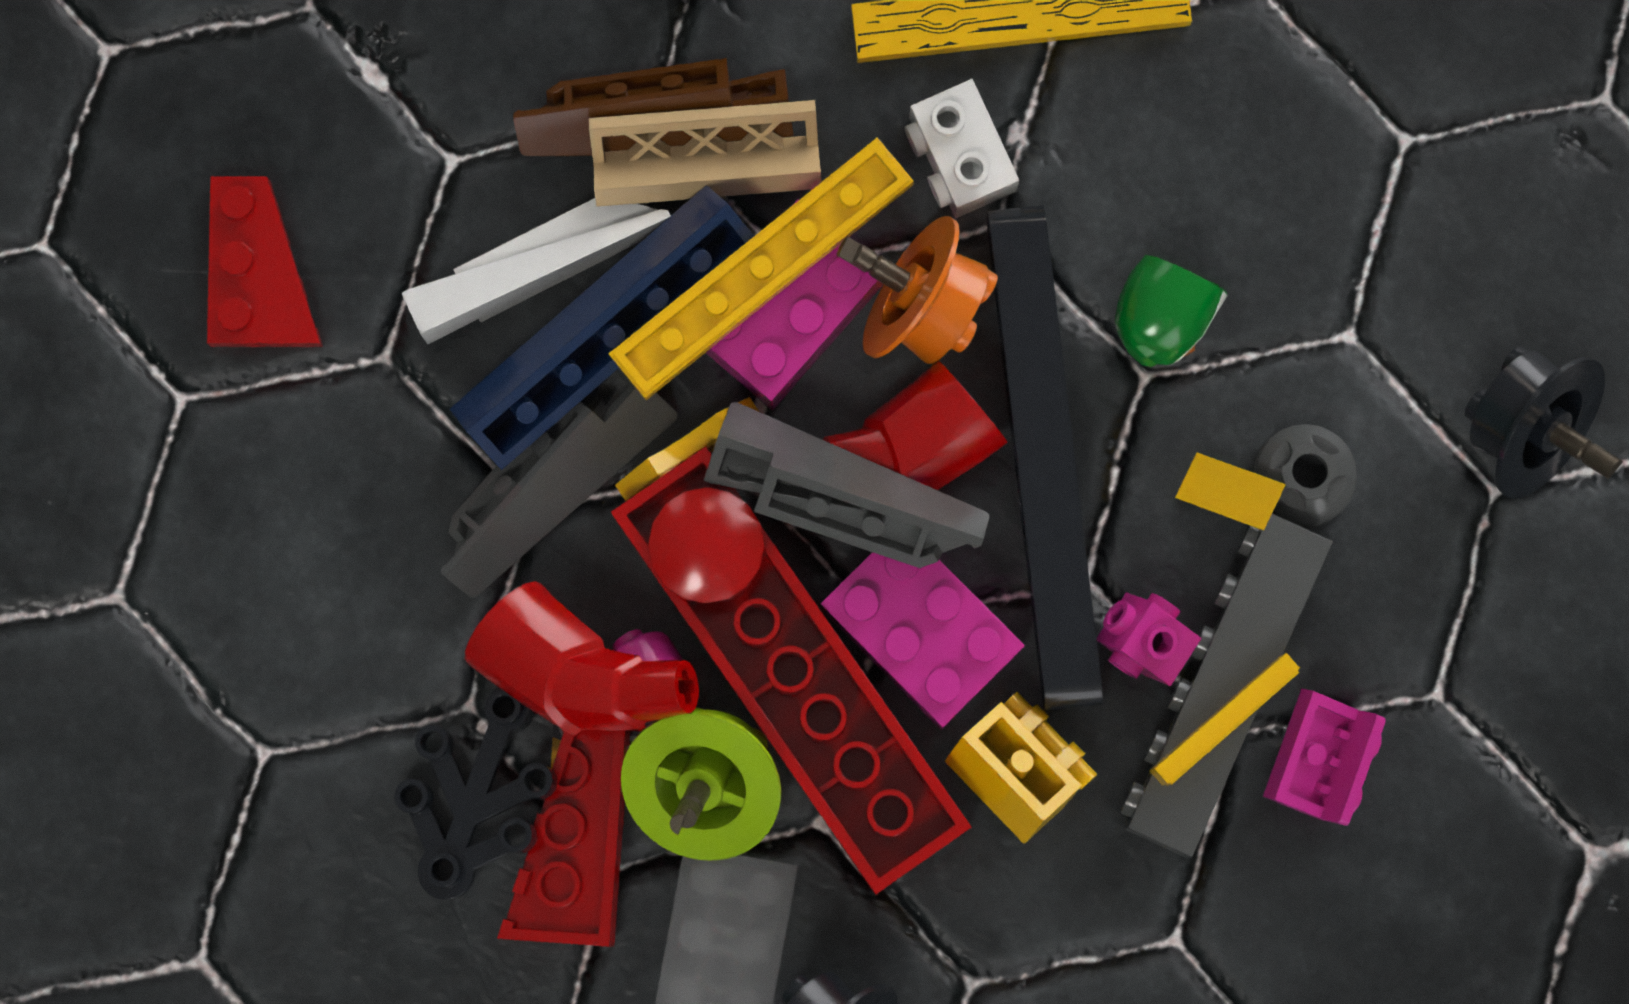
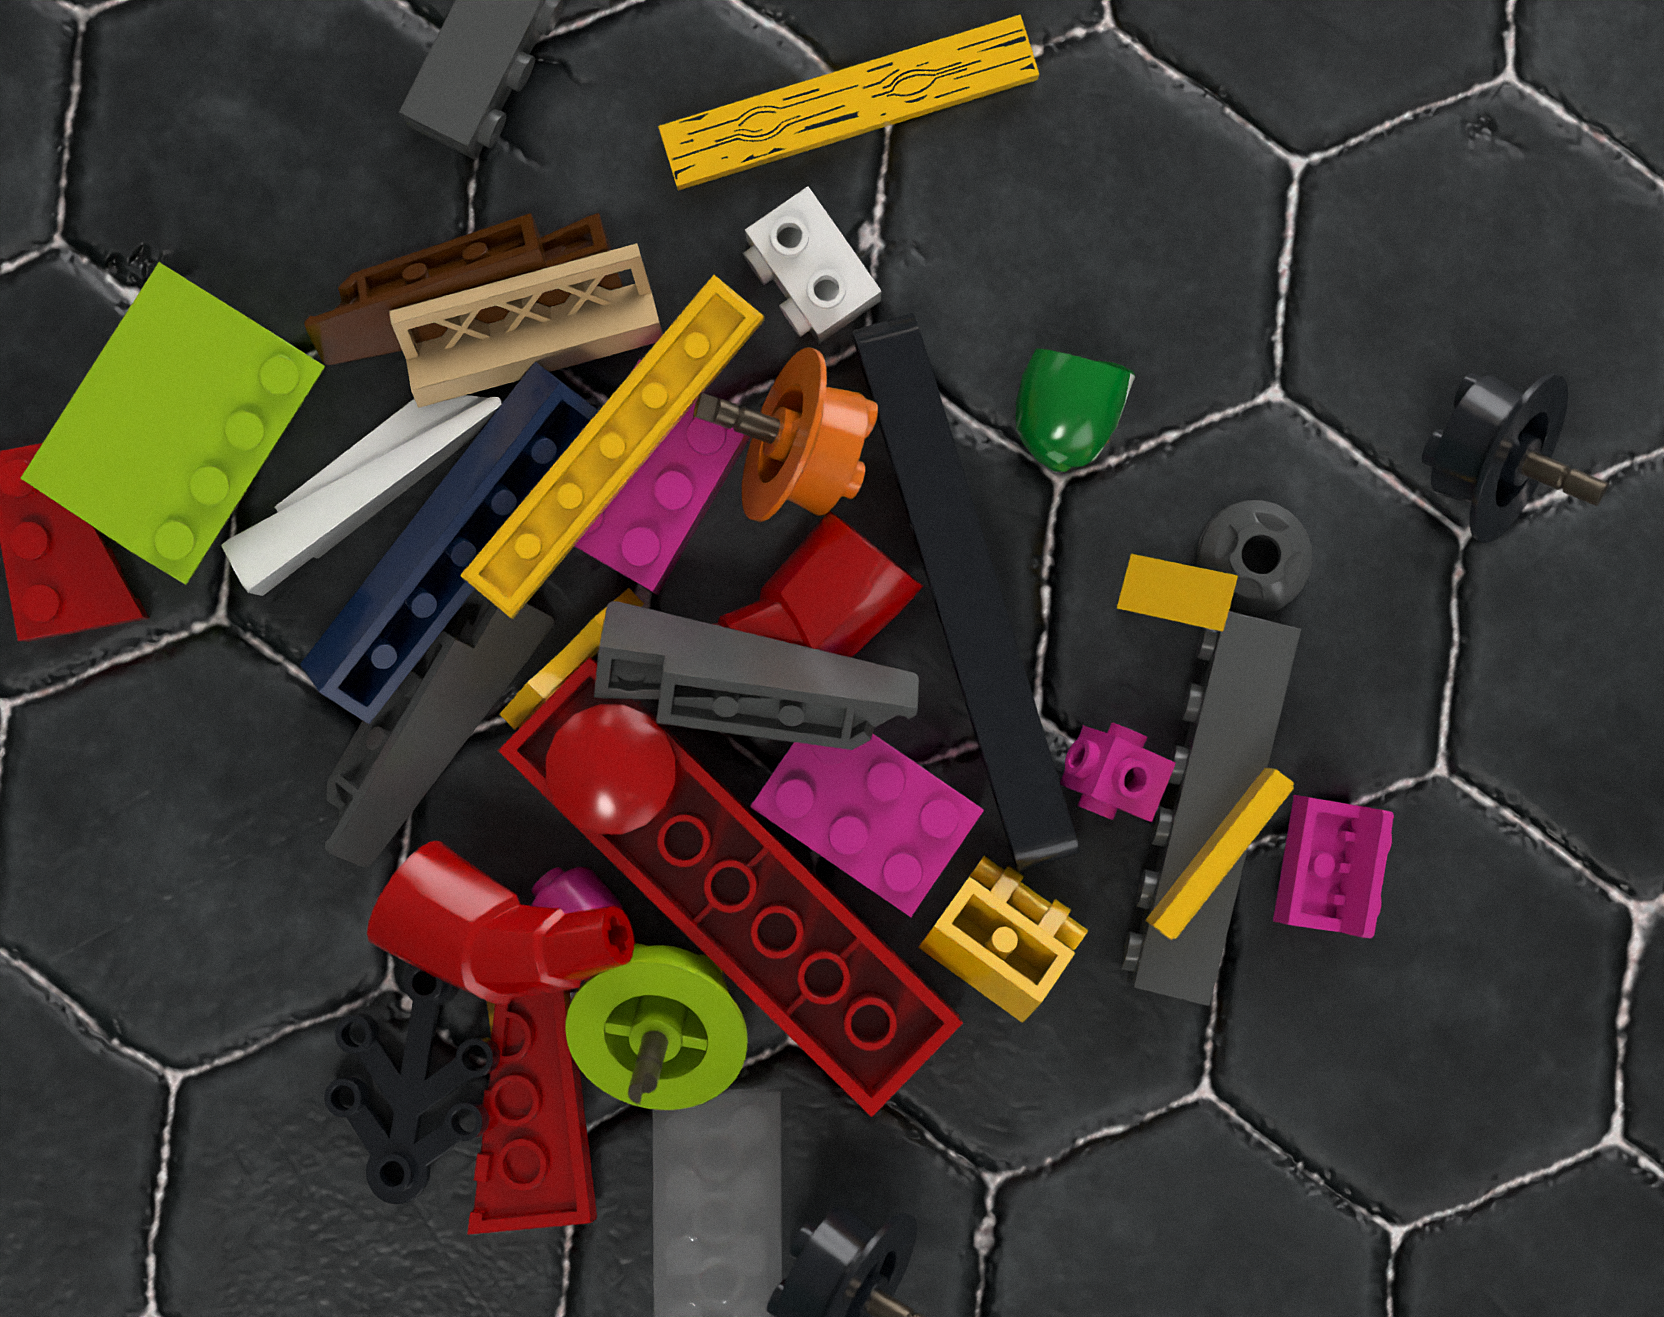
camera: 15 degrees left, 5 degrees up
none -> lime slope [21,262,325,585]

